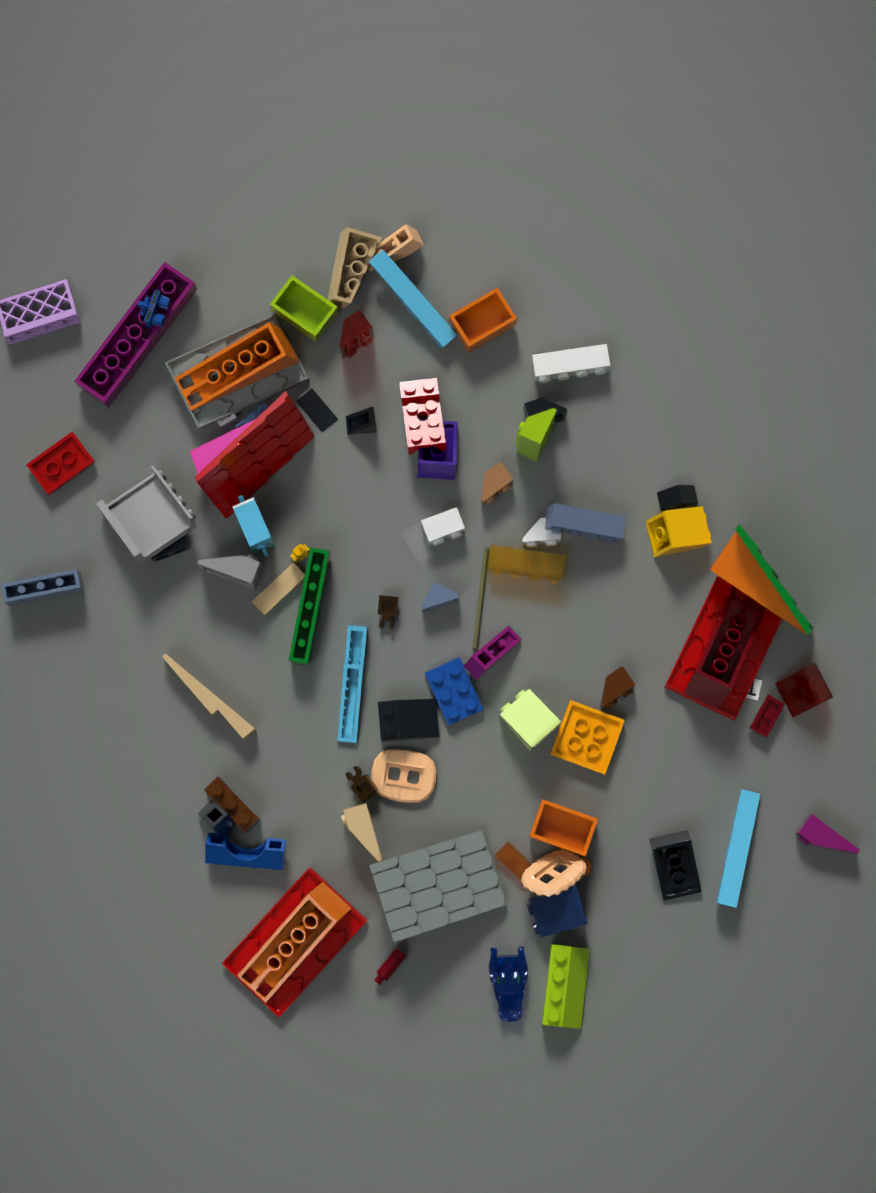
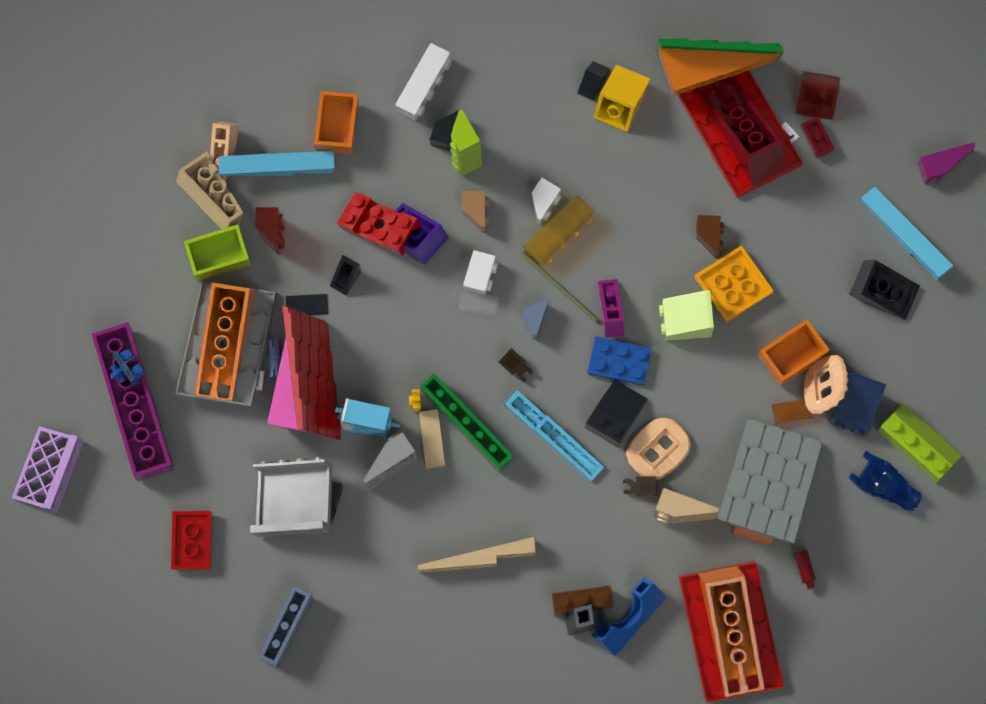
camera: 50 degrees left, 5 degrees down
sand blue brick [545,503,625,544] -> none

